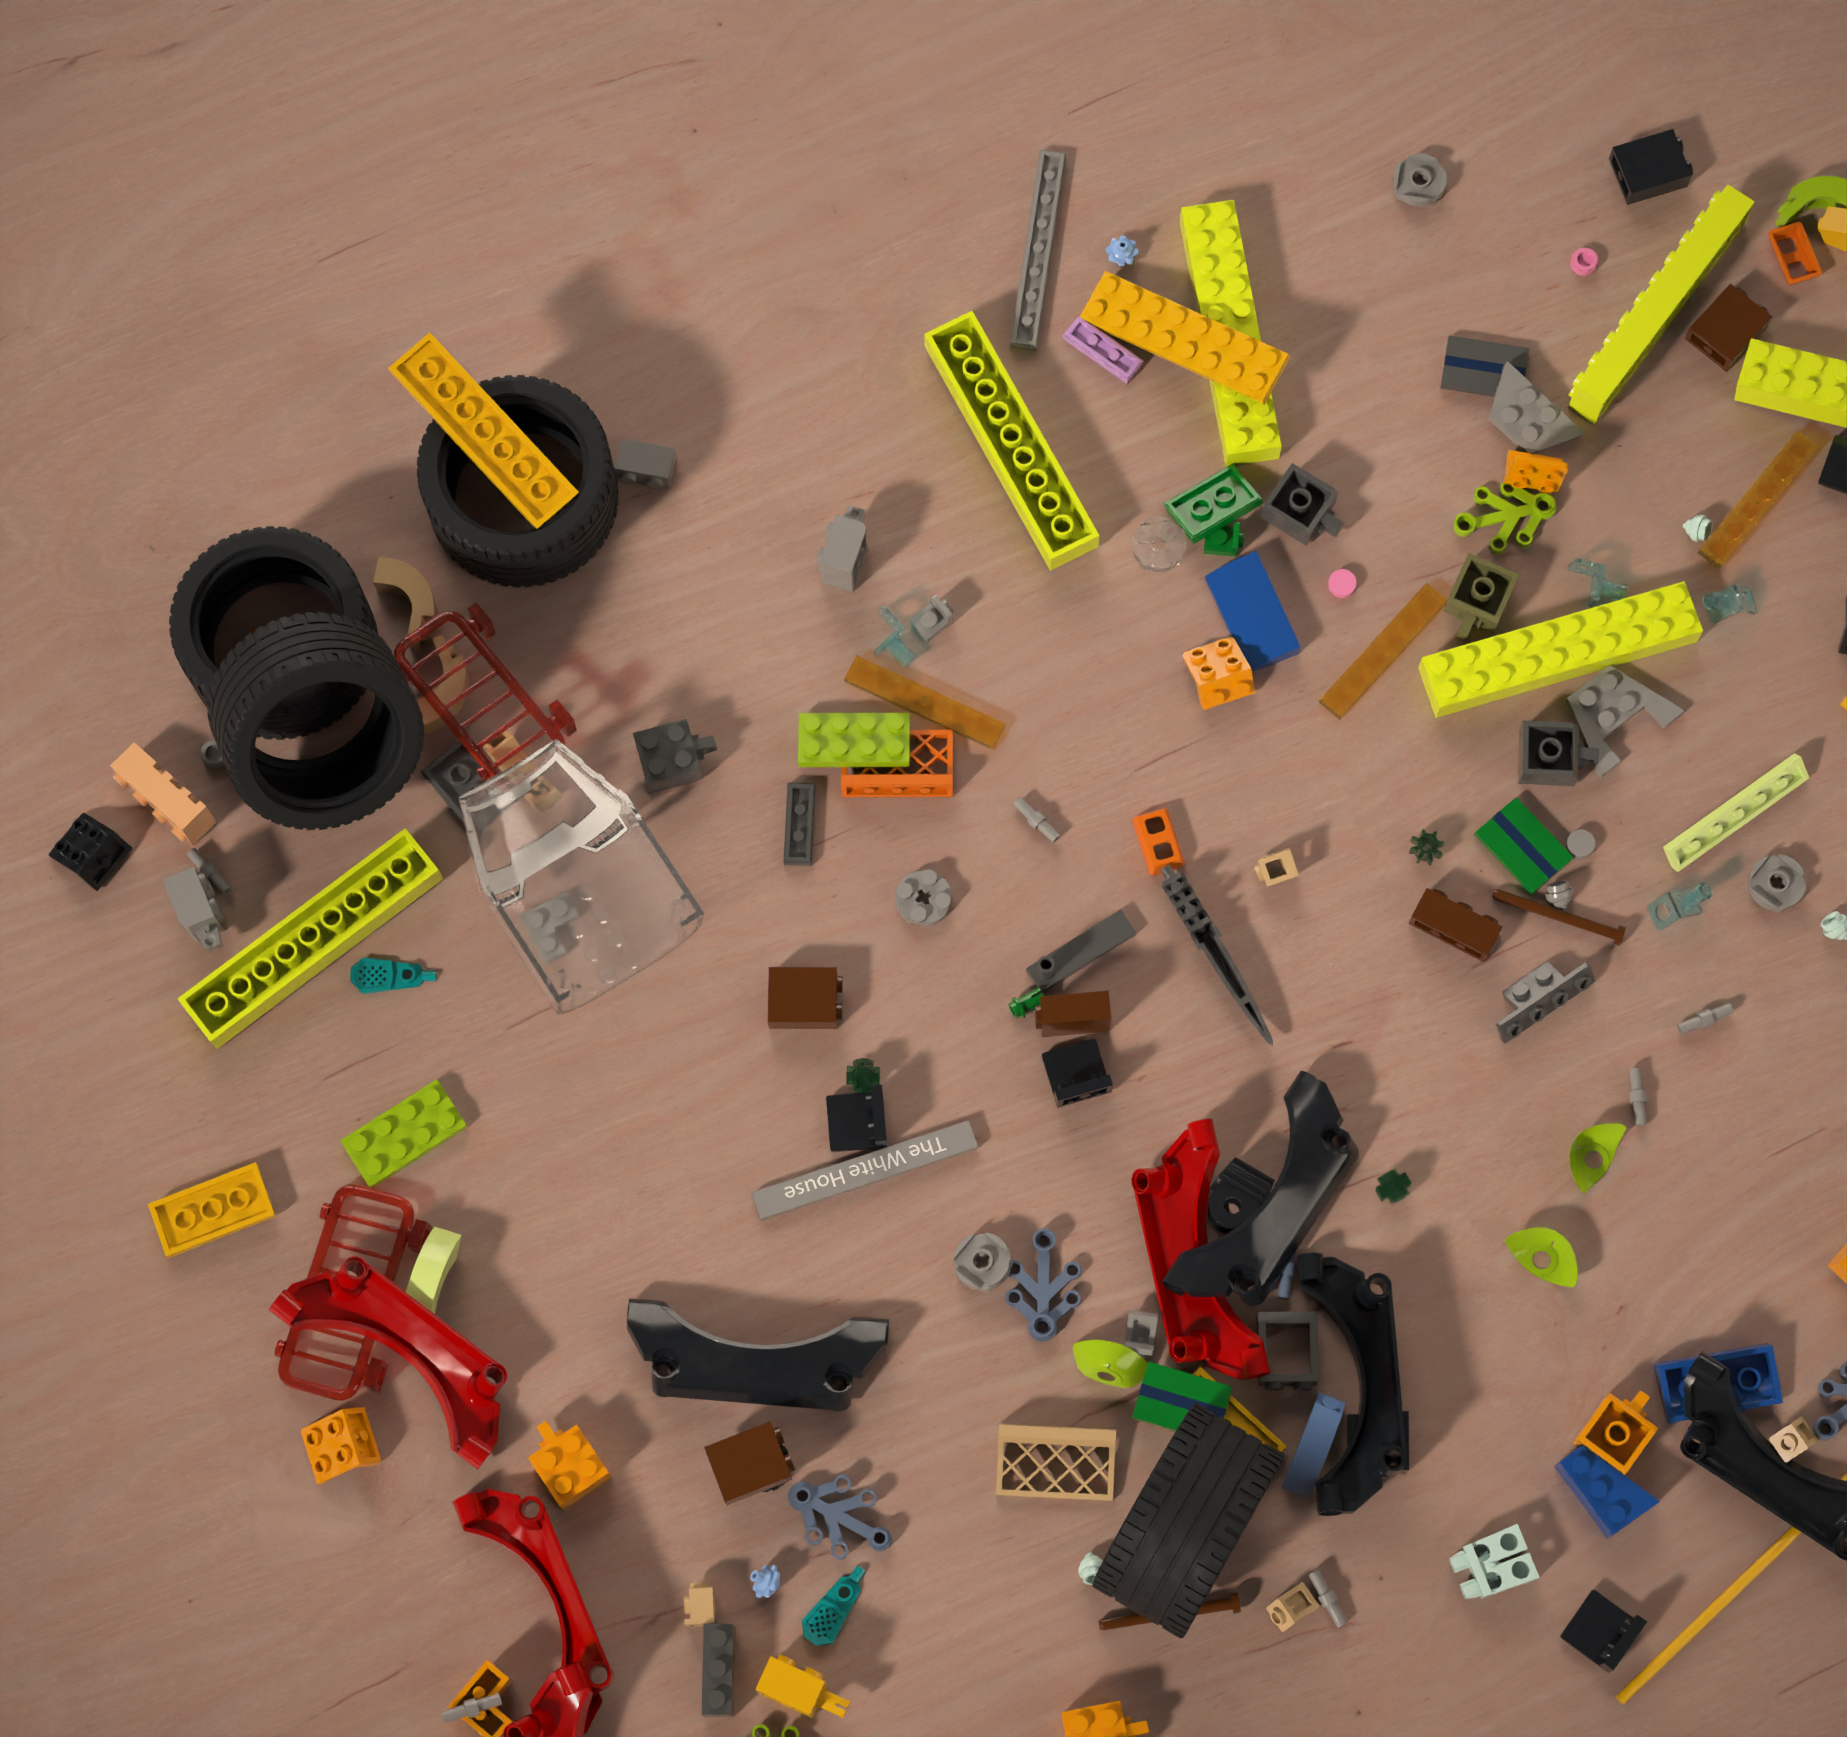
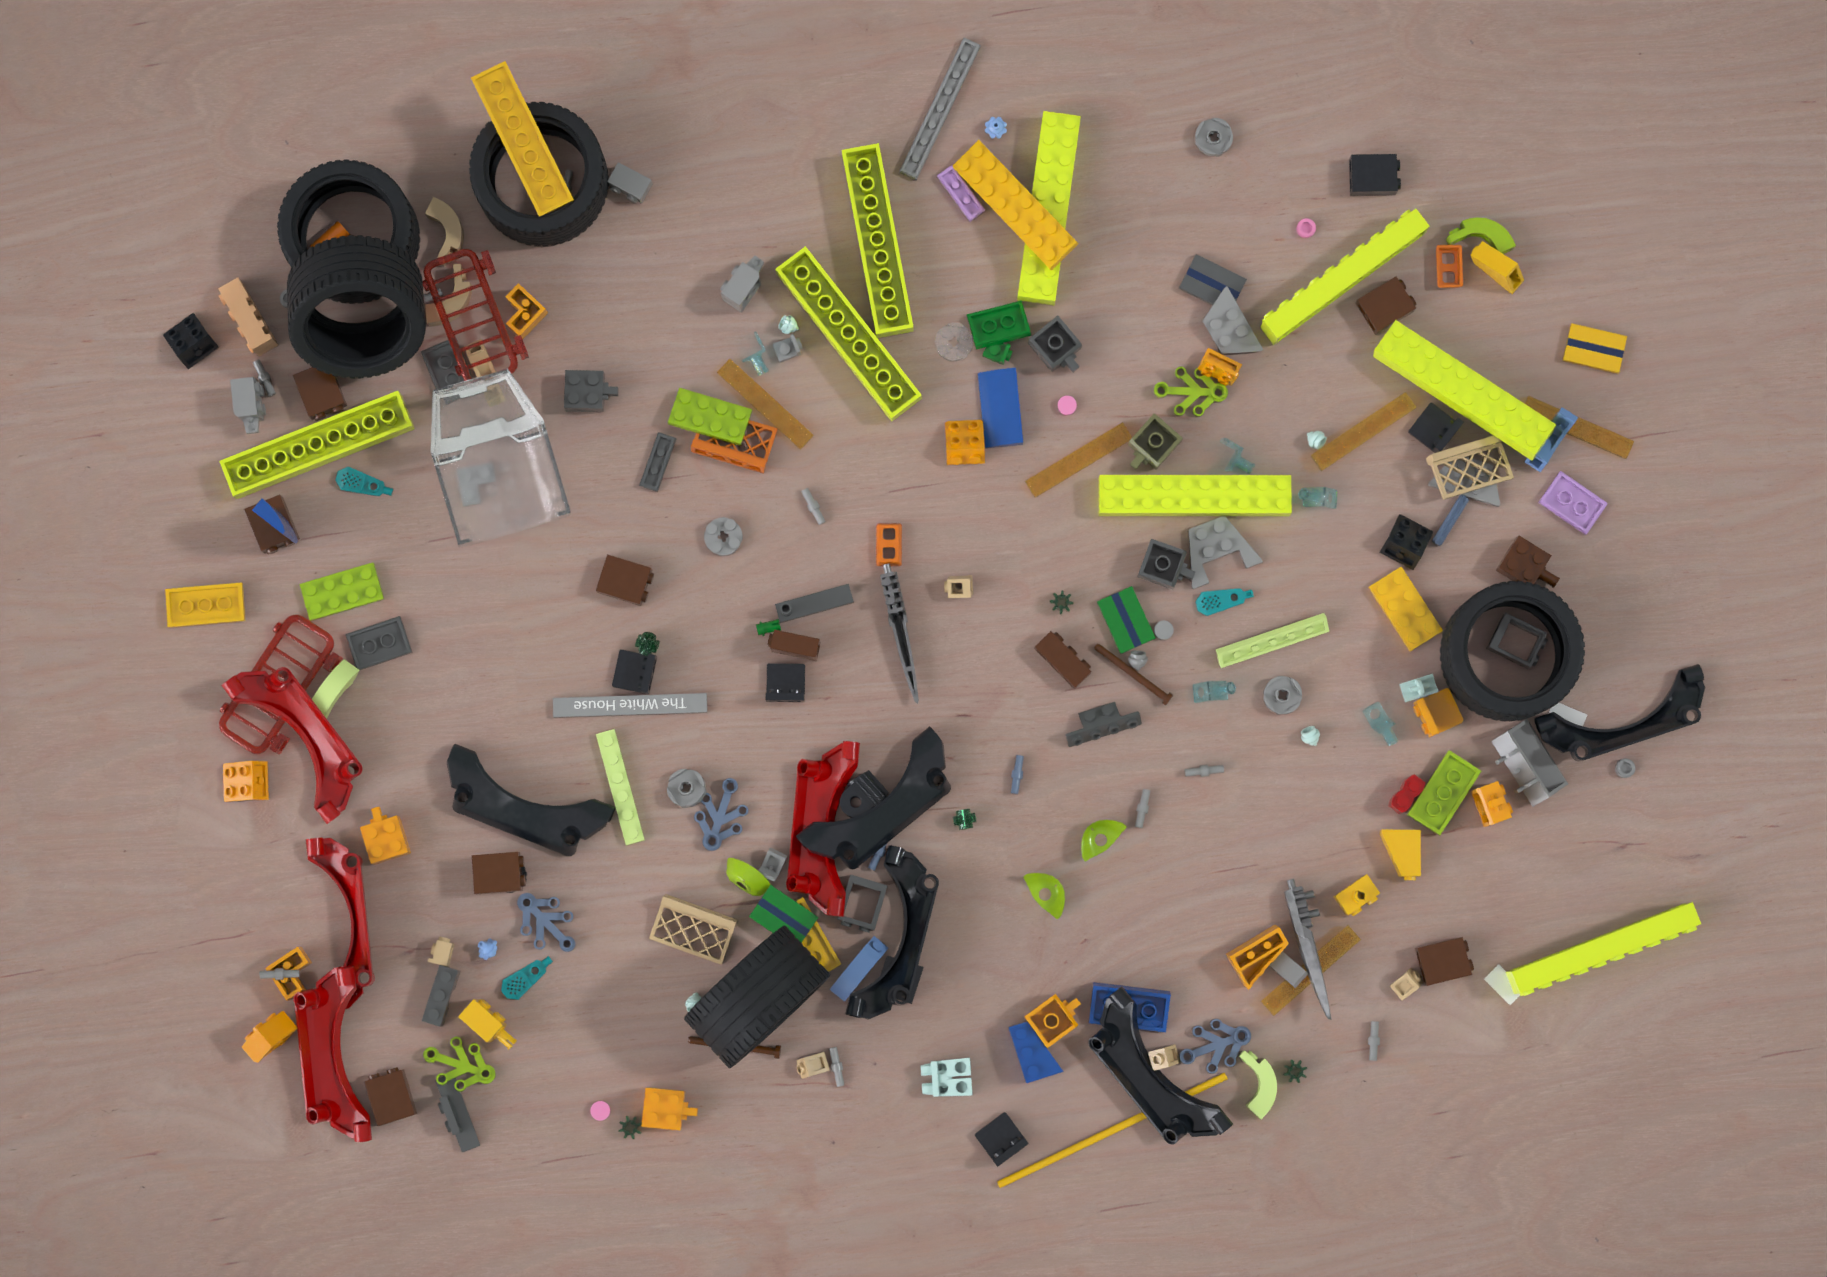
camera: 15 degrees right, 10 degrees up
none -> reddish brown brick [244,494,300,554]
none -> blue slope [252,498,298,544]
none -> reddish brown brick [293,367,347,421]
none -> dark grey tile [345,616,413,671]
none -> light orange brick [505,283,548,340]
none -> yellowish green plate [596,729,645,846]
none -> neon yellow brick [775,246,922,422]
none -> light aqua plate [779,315,799,334]
none -> sand blue bar [1011,755,1024,794]
none -> teal piece [1196,588,1254,616]

